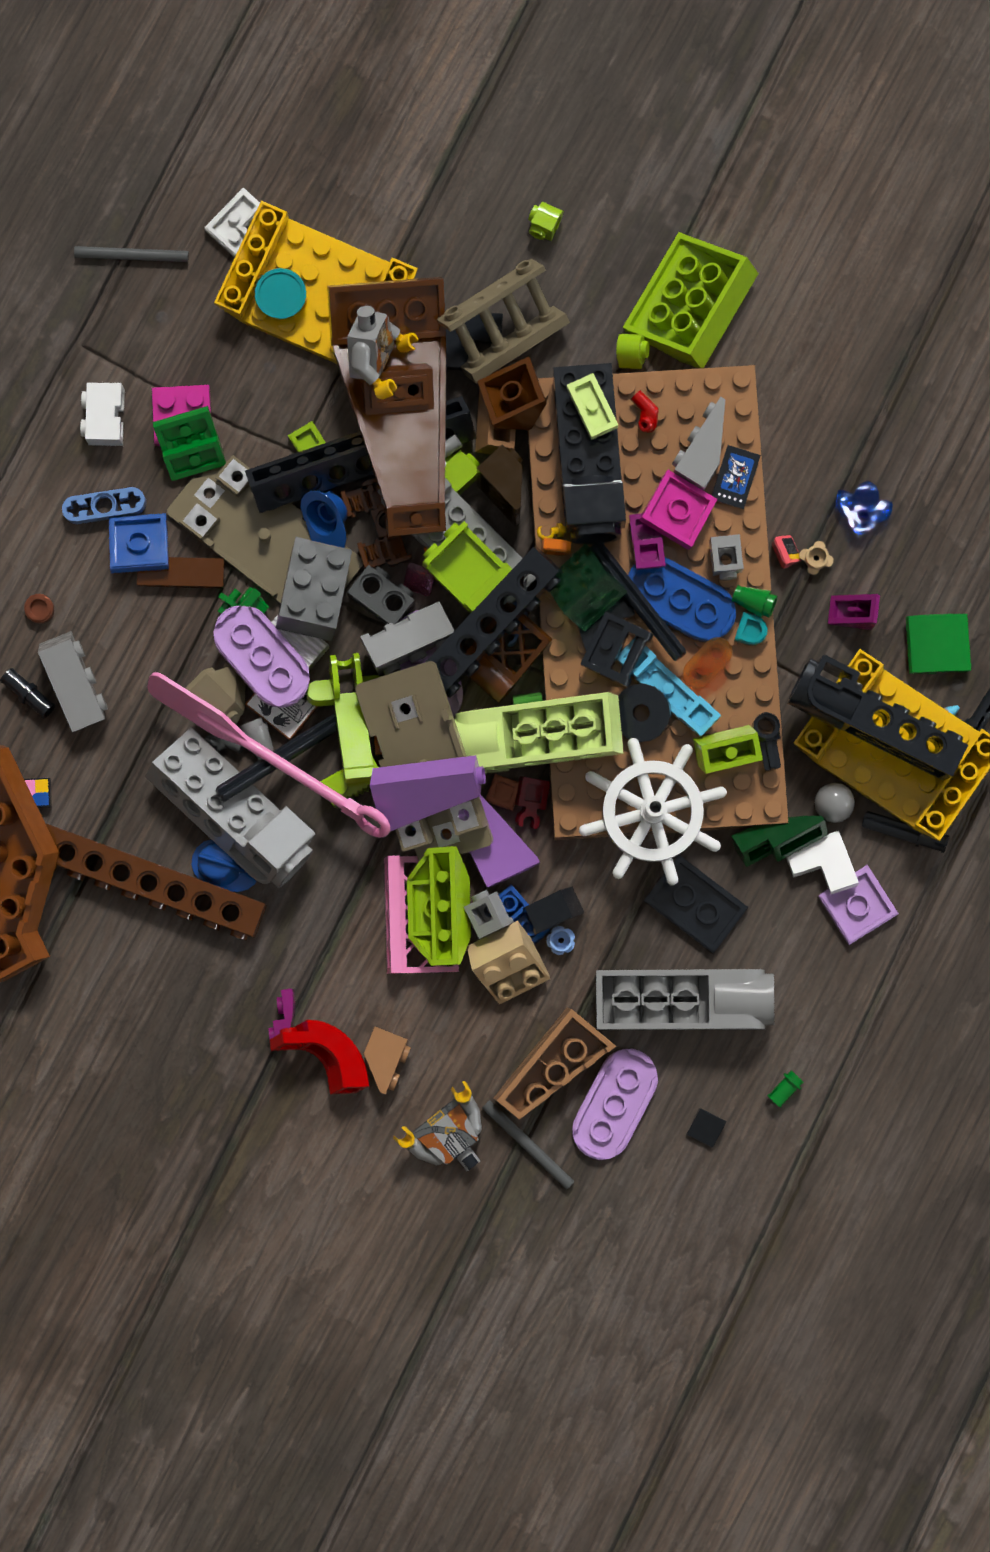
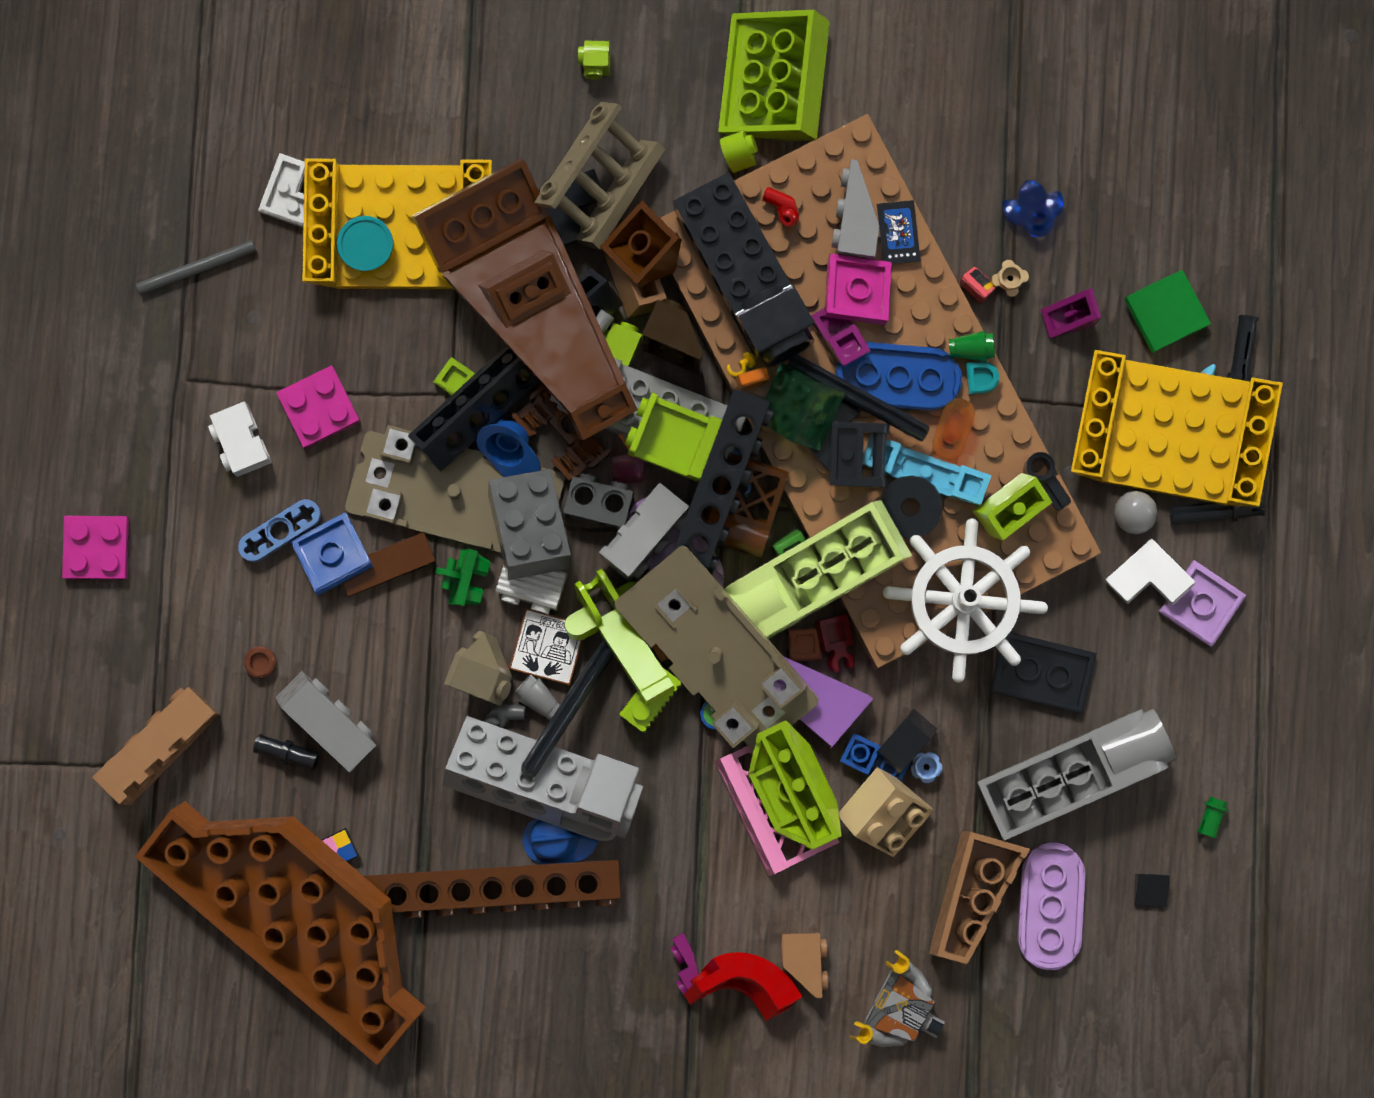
camera: 25 degrees left, 0 degrees up
bright pink piece [147,672,390,838] -> none
green slope [153,406,226,481] -> none
lavender tile [214,606,310,708] -> none
light grey torso [347,306,418,399] -> none
medium lavender slope [369,755,486,831] -> none
light grey brick [464,890,514,939] -> none
dark grey bar [482,1100,574,1190] -> none
yellowish green plate [566,373,618,440] -> none
light grey brick [709,534,744,580] -> none
dark green slope [732,816,828,867] -> none
black brick [787,655,968,781] -> none

